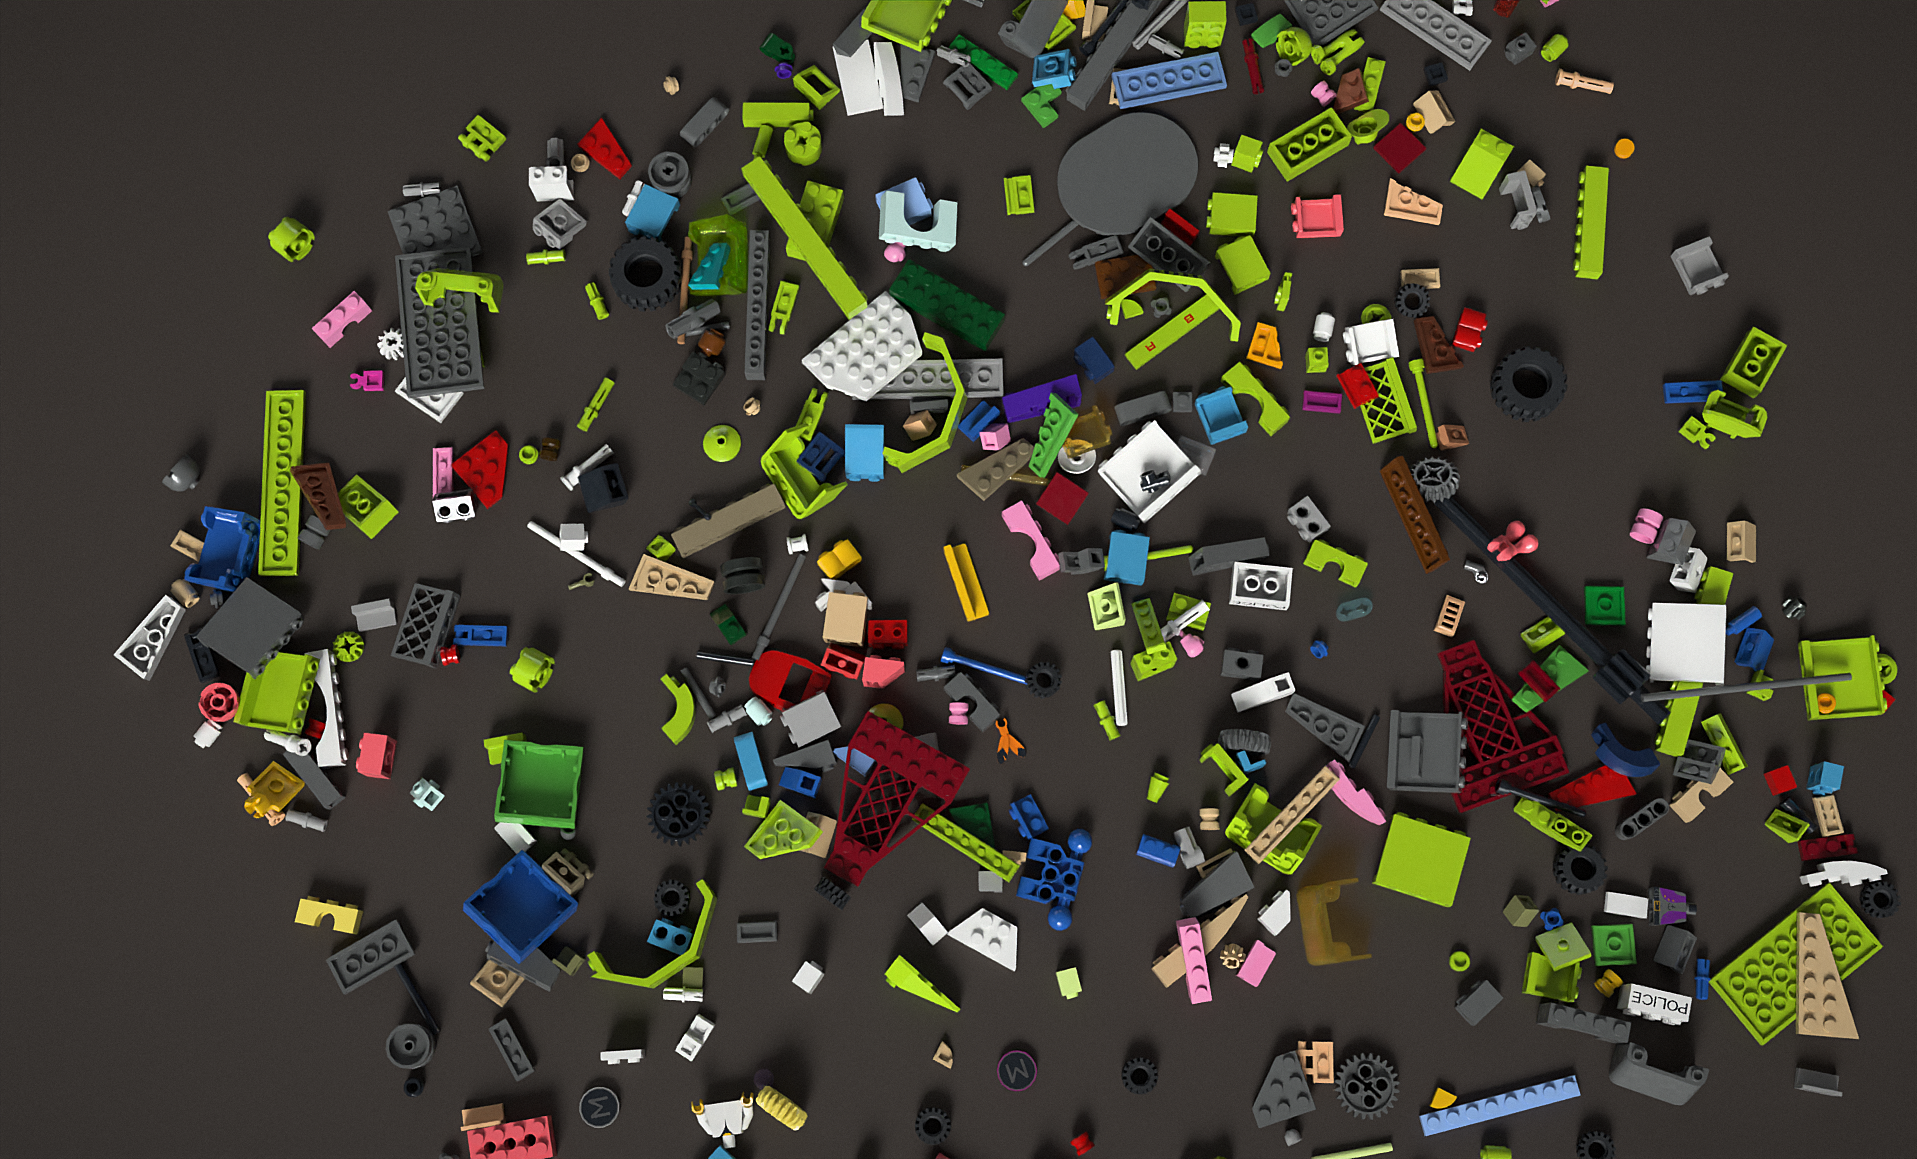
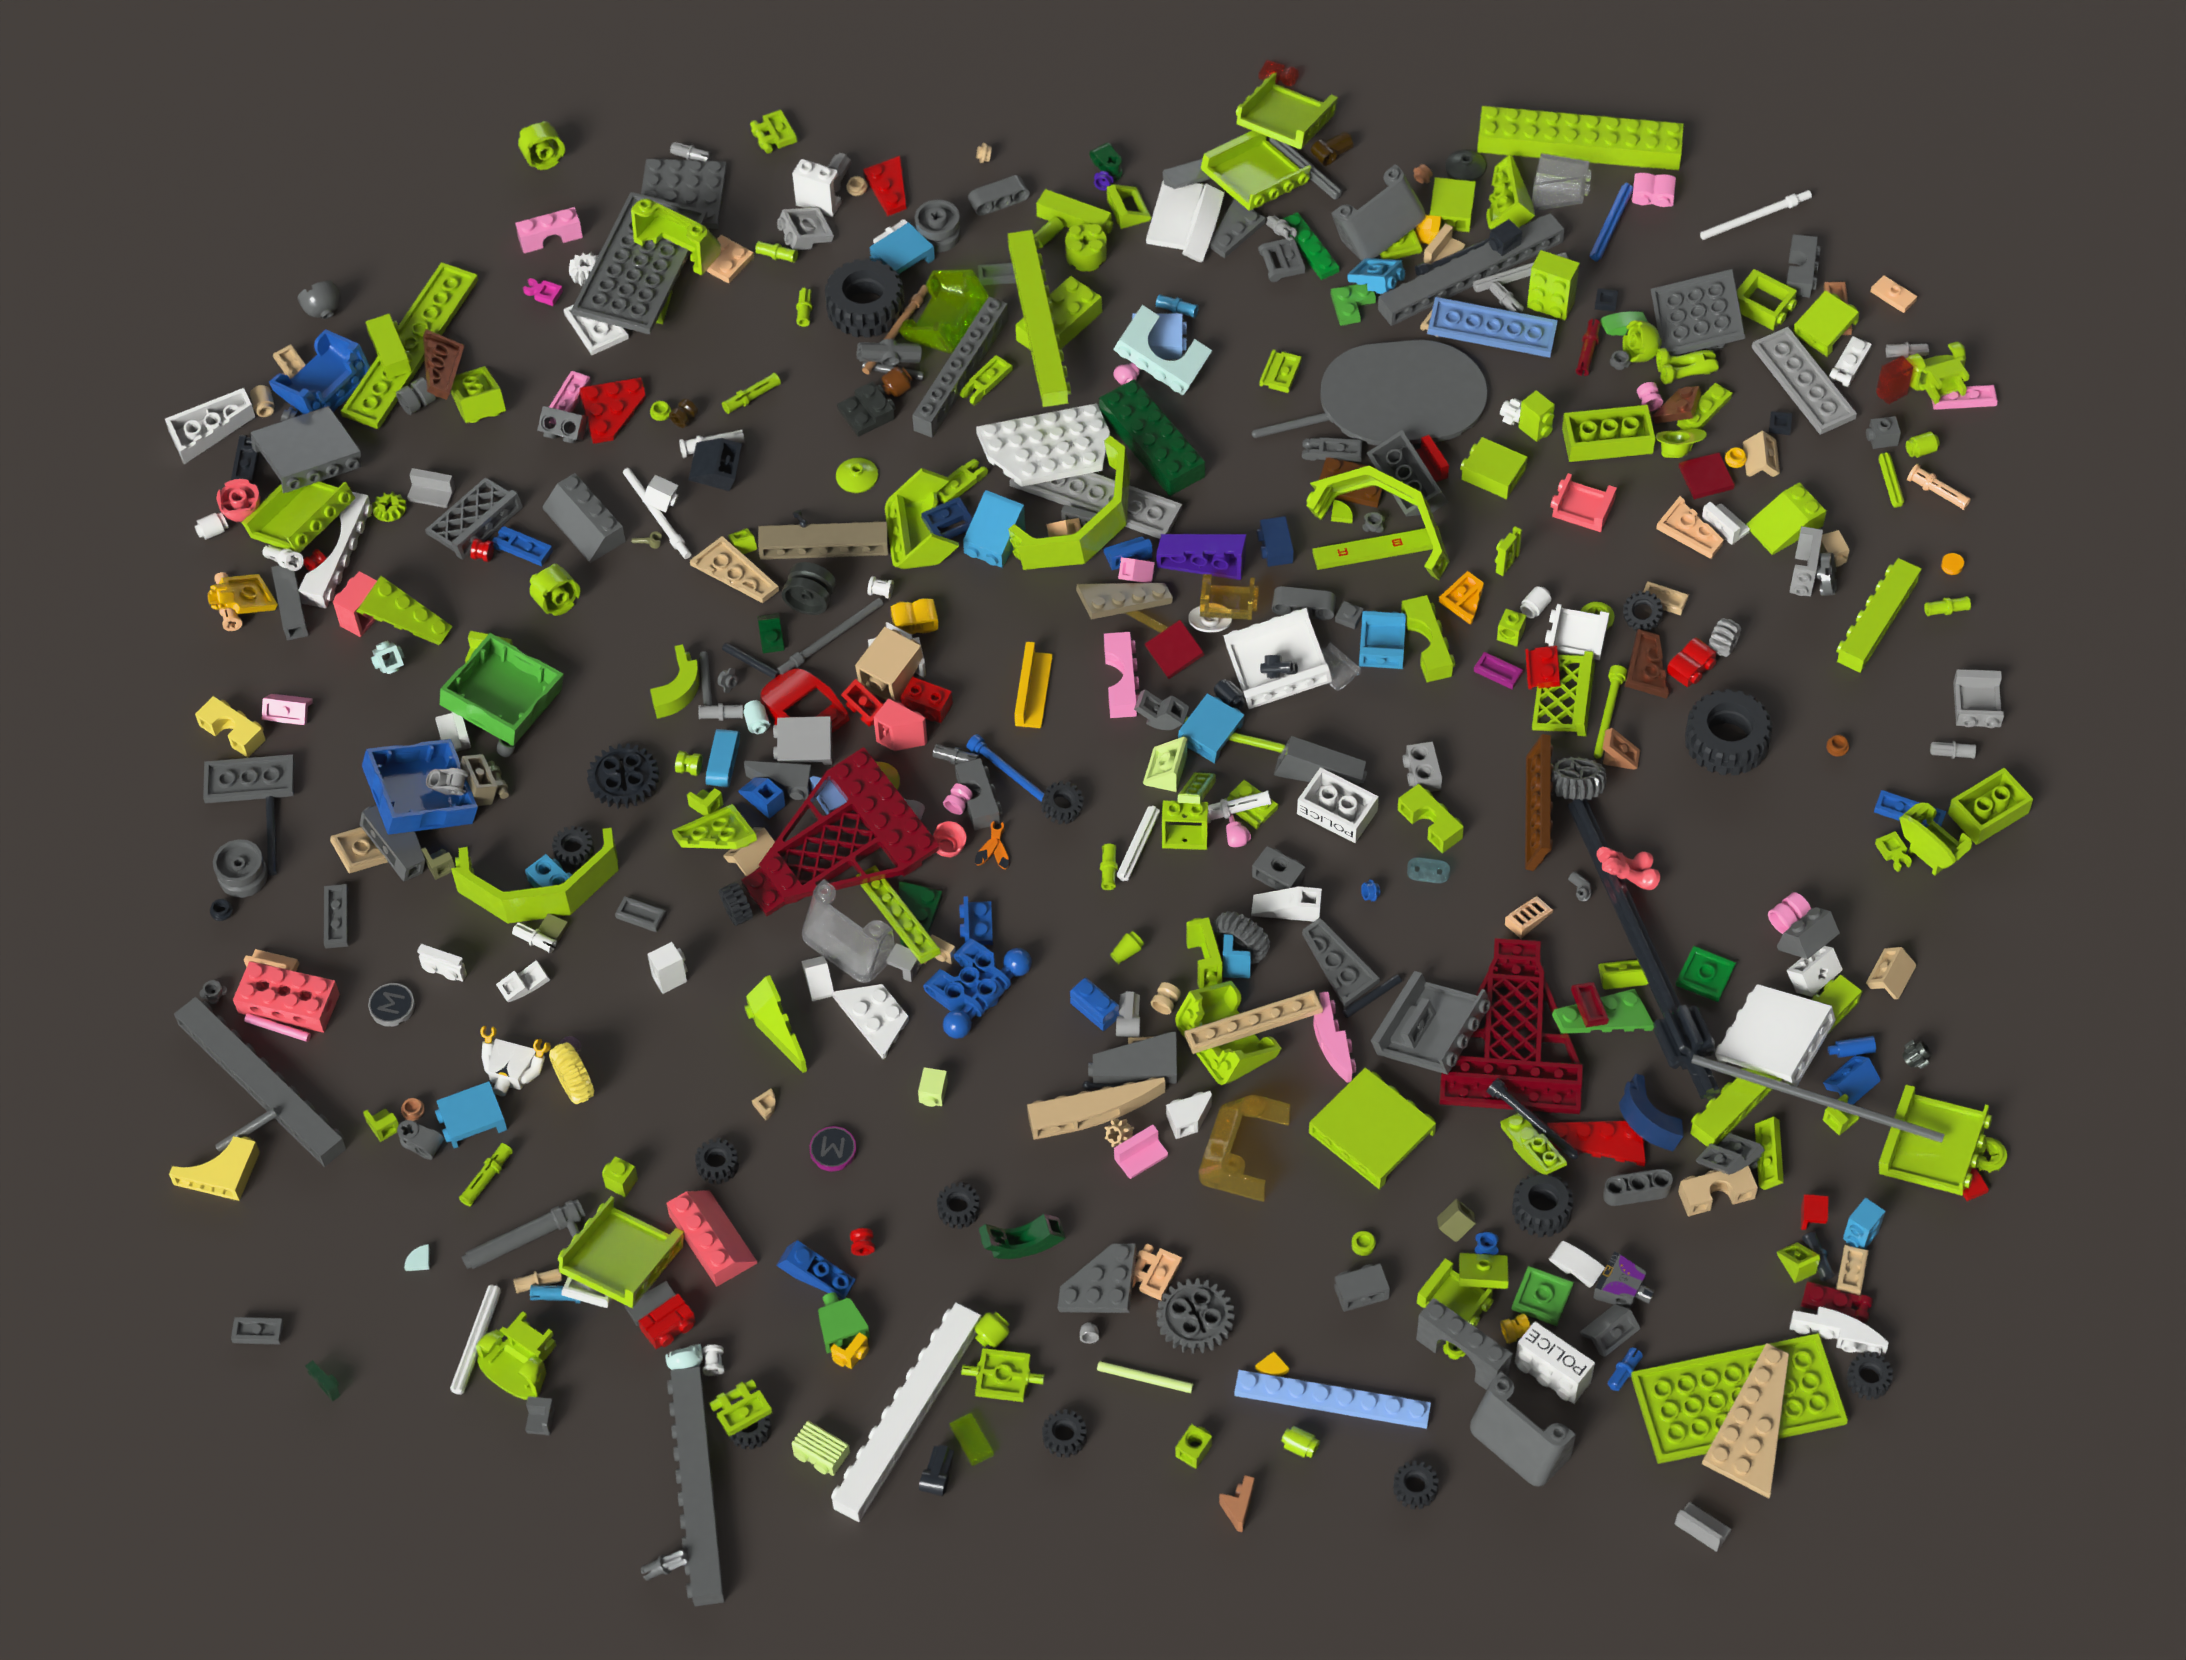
camera: 25 degrees right, 20 degrees down
light grey pin [286,809,328,832] -> none
teal wing [688,243,731,290] -> none
tan plate [743,398,761,415] -> none
bright green wing [1029,393,1079,477] -> none
bright pink arch [1176,917,1212,1004] -> none
lime panel [1215,235,1270,295] -> none
light orange tile [1817,693,1836,714] -> none
none -> panel [262,694,313,725]
none -> lime wing [356,576,452,645]
none -> lime brick [365,314,413,379]
none -> light grey piece [426,768,469,795]
none -> dark grey slope [543,473,626,563]
none -> light nougat plate [707,235,754,283]
none -> clear windscreen [802,879,894,983]
none -> coral hair [933,821,967,858]
none -> dark green arch [979,1214,1065,1259]
none -> dark azure pin [1156,294,1199,318]
none -> white panel [1702,502,1750,545]
none -> light grey gear [1709,618,1741,657]
none -> dark orange plate [1826,735,1849,757]
none -> lime axle [1879,452,1904,508]
none -> lime pin [1924,596,1971,616]
none -> light grey axle [1930,741,1976,759]

